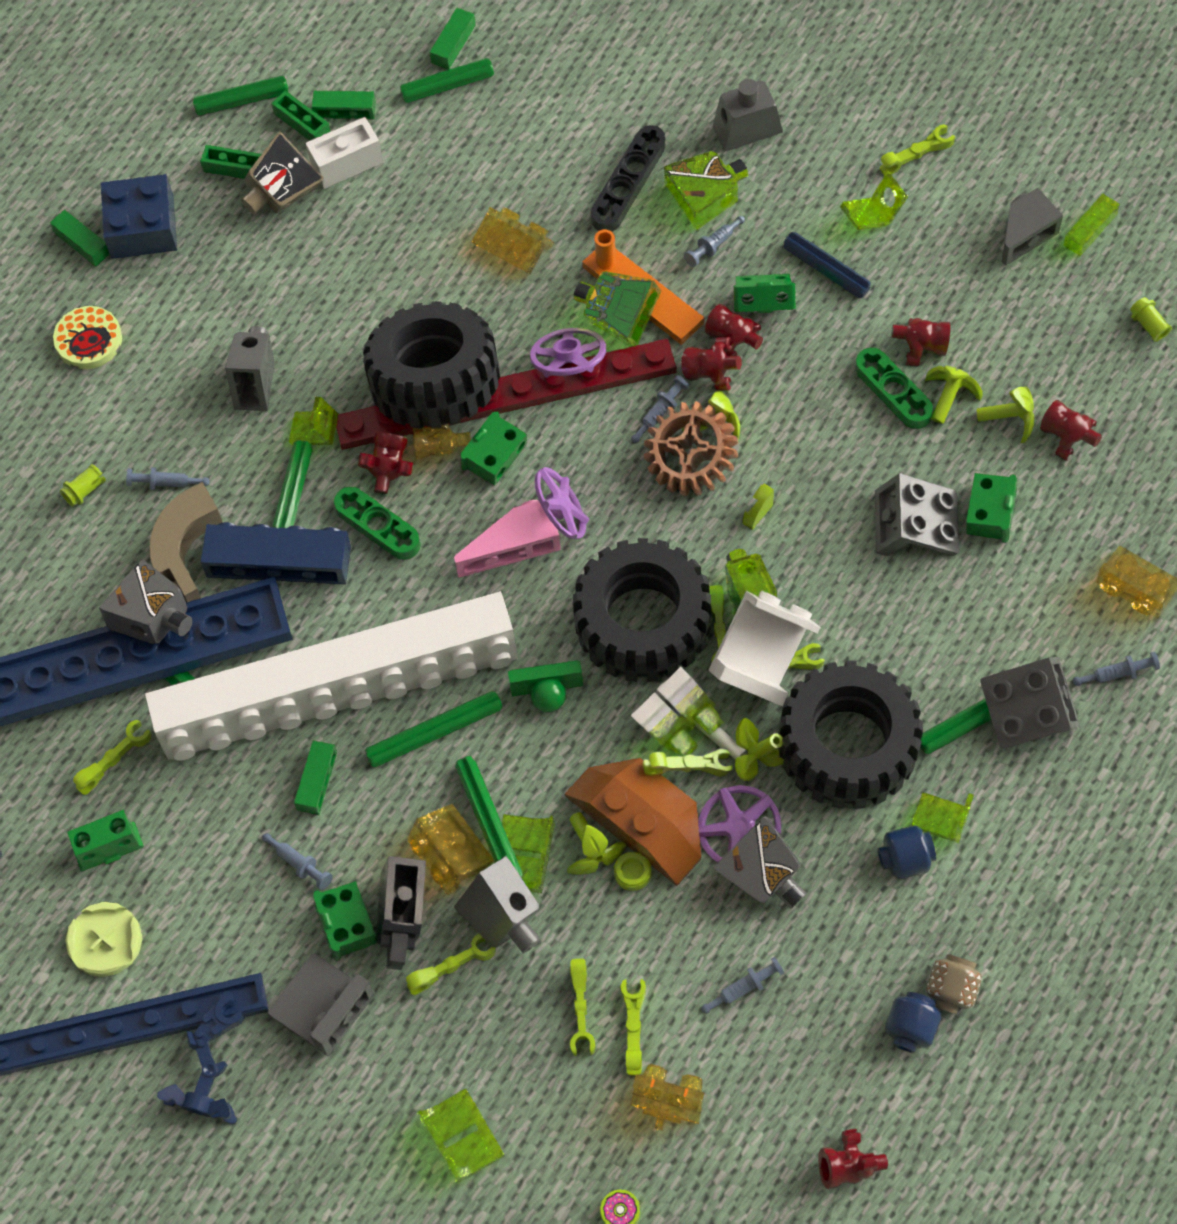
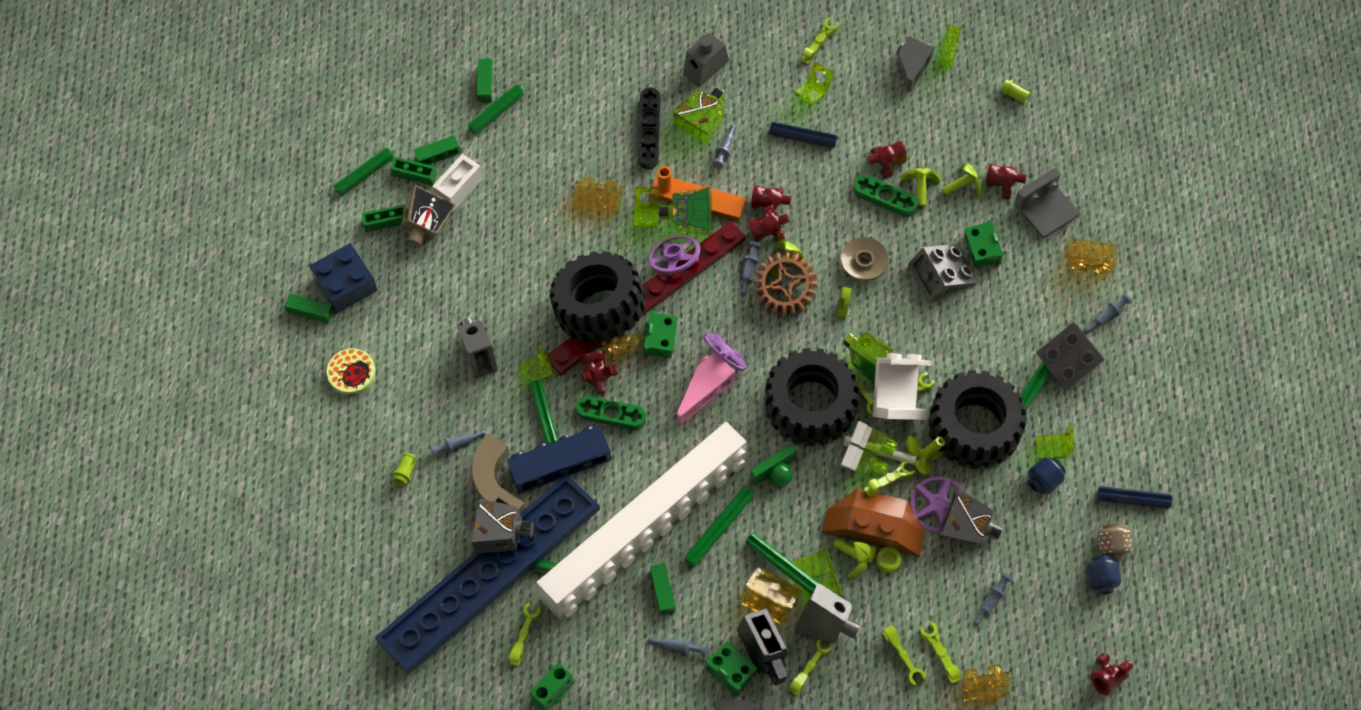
camera: 30 degrees left, 0 degrees up
green piece [733,274,796,313] -> none
none -> clear neon green bracket [634,187,658,228]
none -> dark tan dish [841,237,889,281]
none -> dark grey bracket [1014,168,1080,238]
none -> dark blue axle [1097,486,1172,509]

